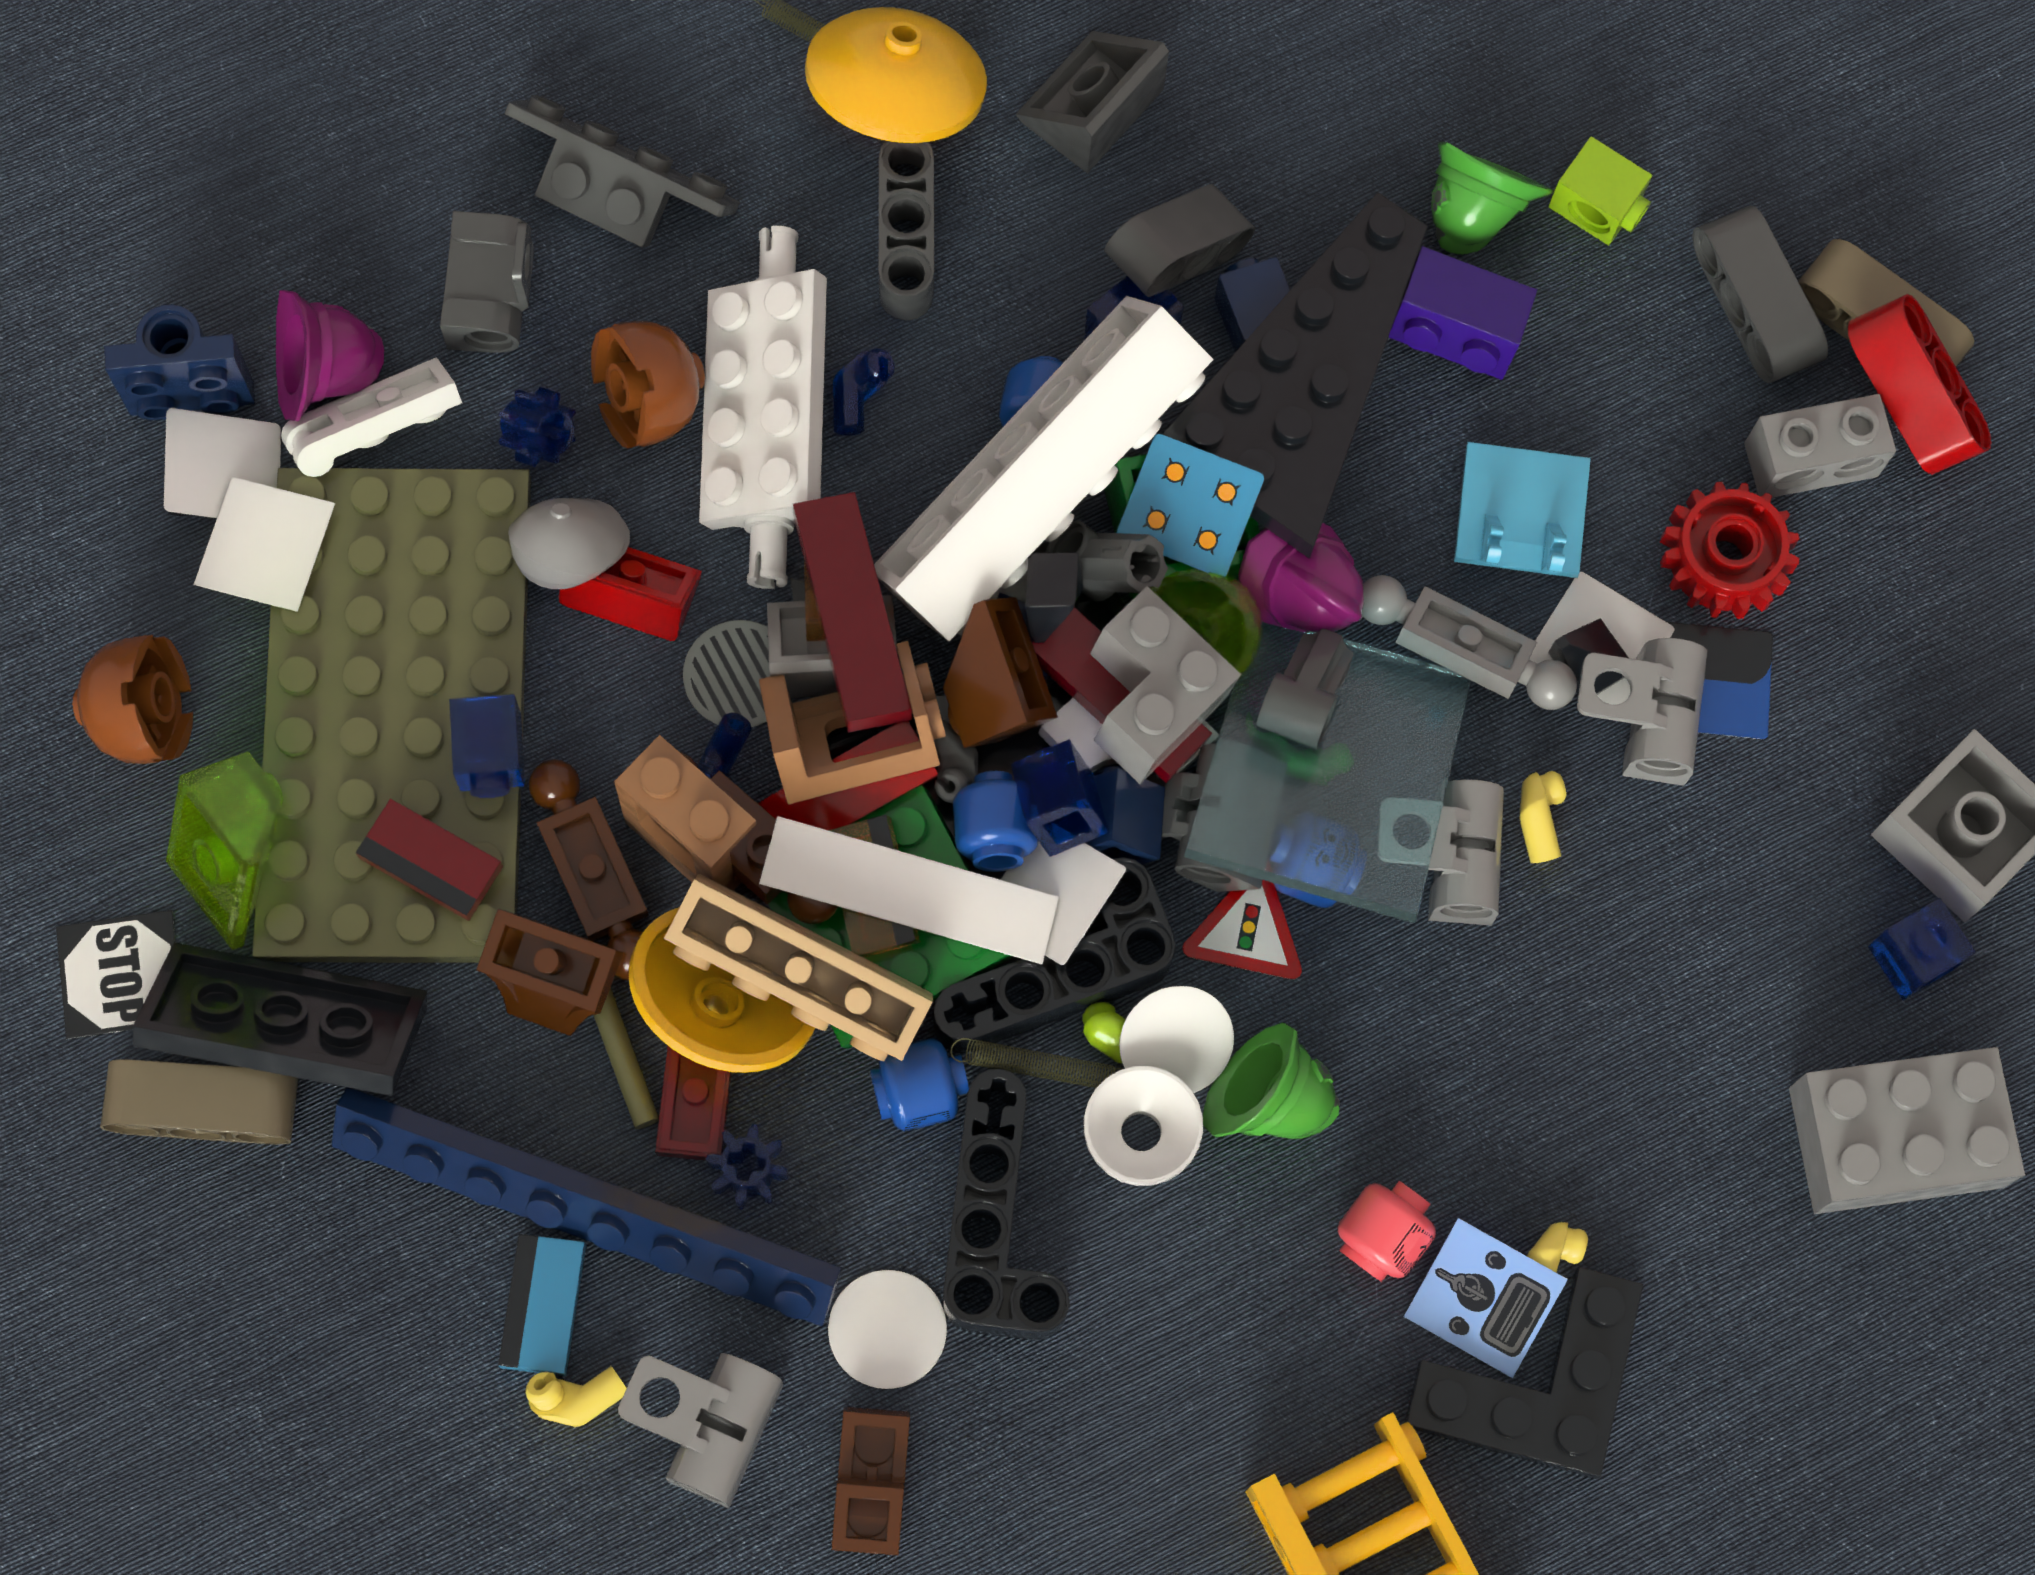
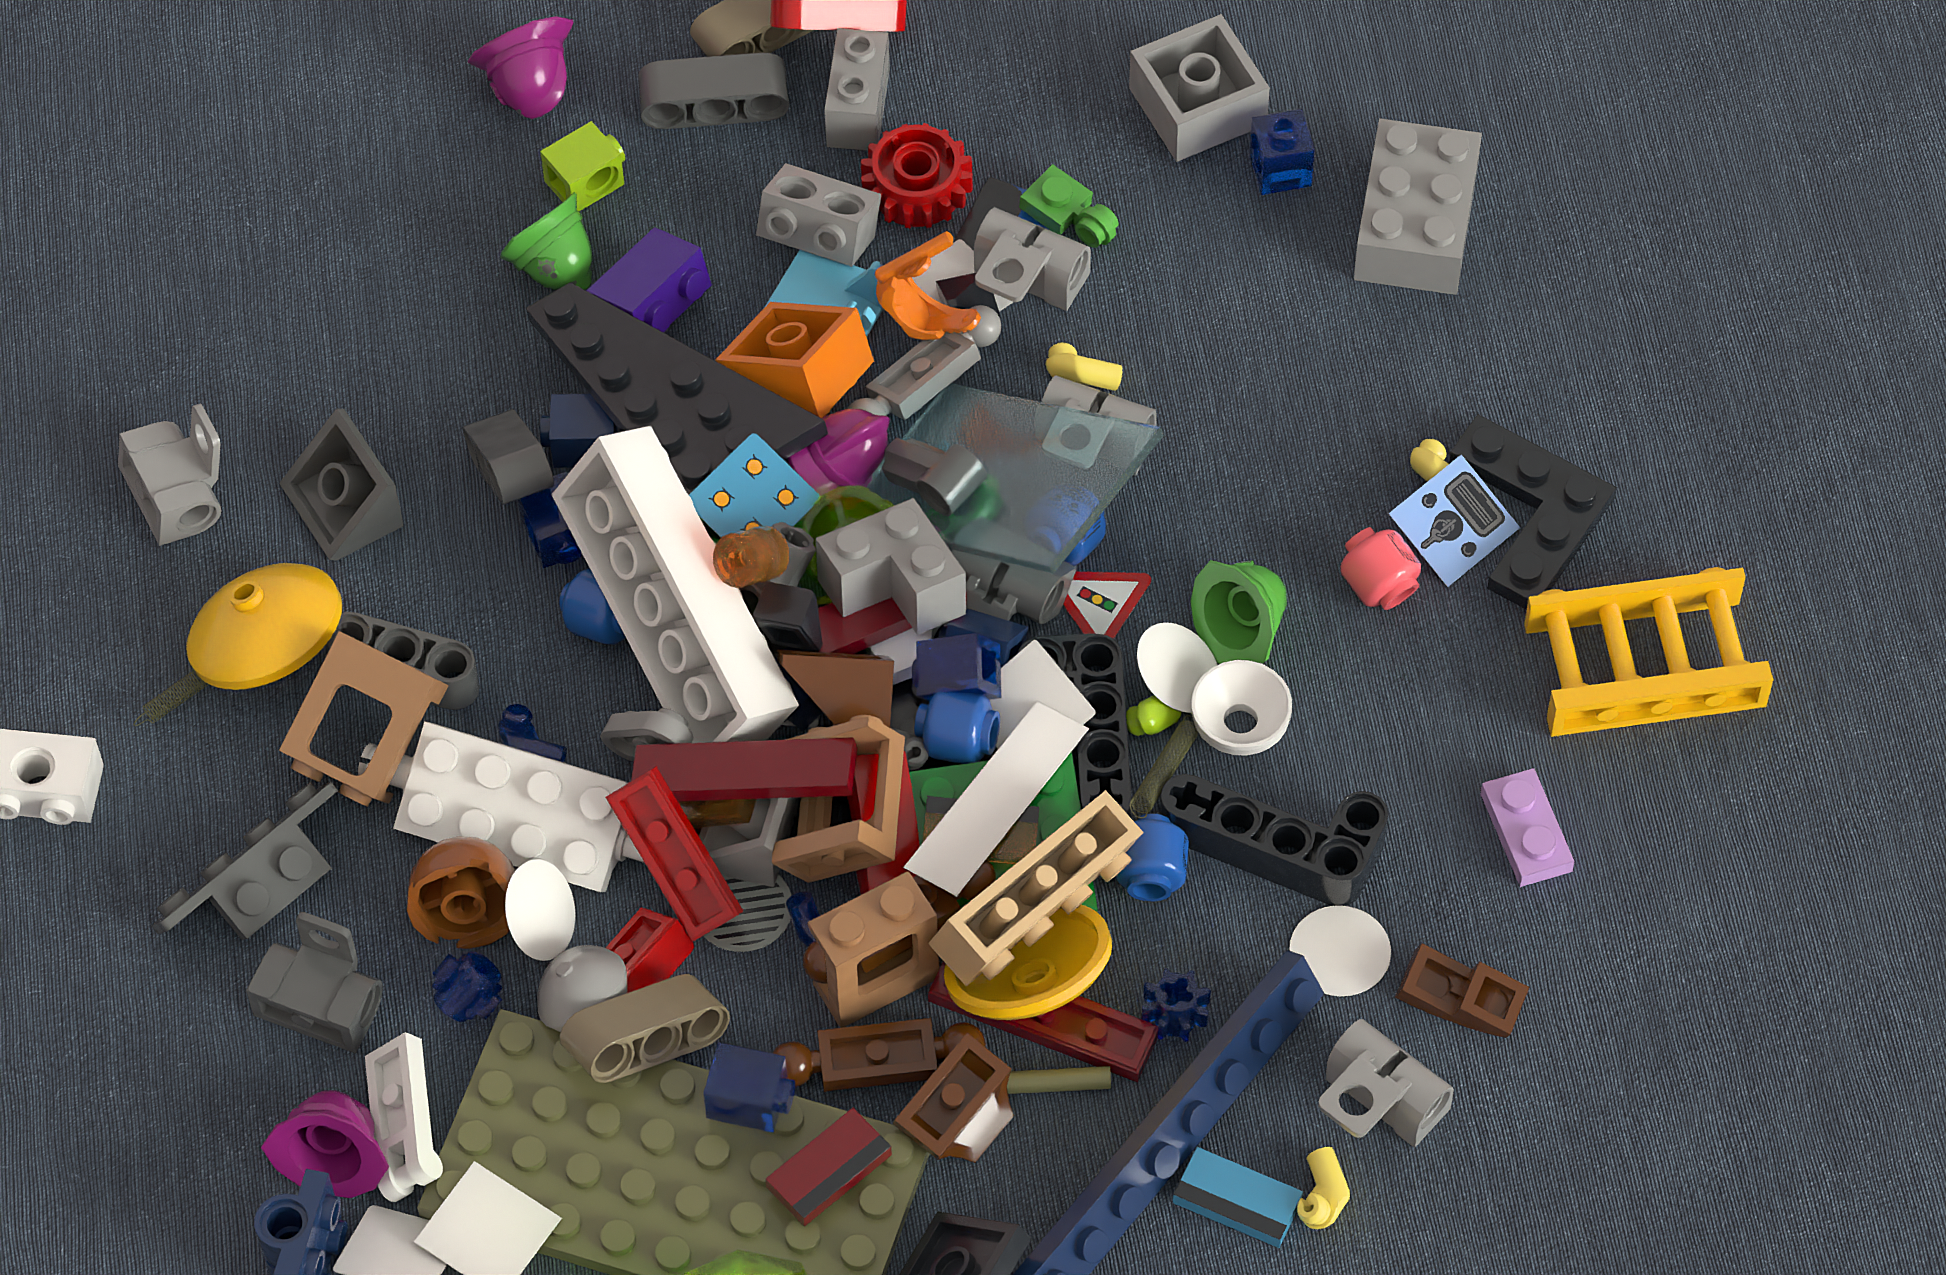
camera: 65 degrees left, 15 degrees down
none -> medium nougat window [279,631,449,807]
none -> magenta piece [468,16,574,119]
none -> white sticker [505,859,575,961]
none -> dark tan beam [560,974,730,1083]
none -> light grey plate [600,708,694,762]
none -> red tile [605,766,743,942]
none -> clear orange wheel [713,526,789,588]
none -> orange brick [715,302,874,418]
none -> light grey brick [756,163,881,267]
none -> orange helmet [874,231,981,340]
none -> bright green plate [1019,164,1119,248]
none -> lavender plate [1480,768,1574,887]

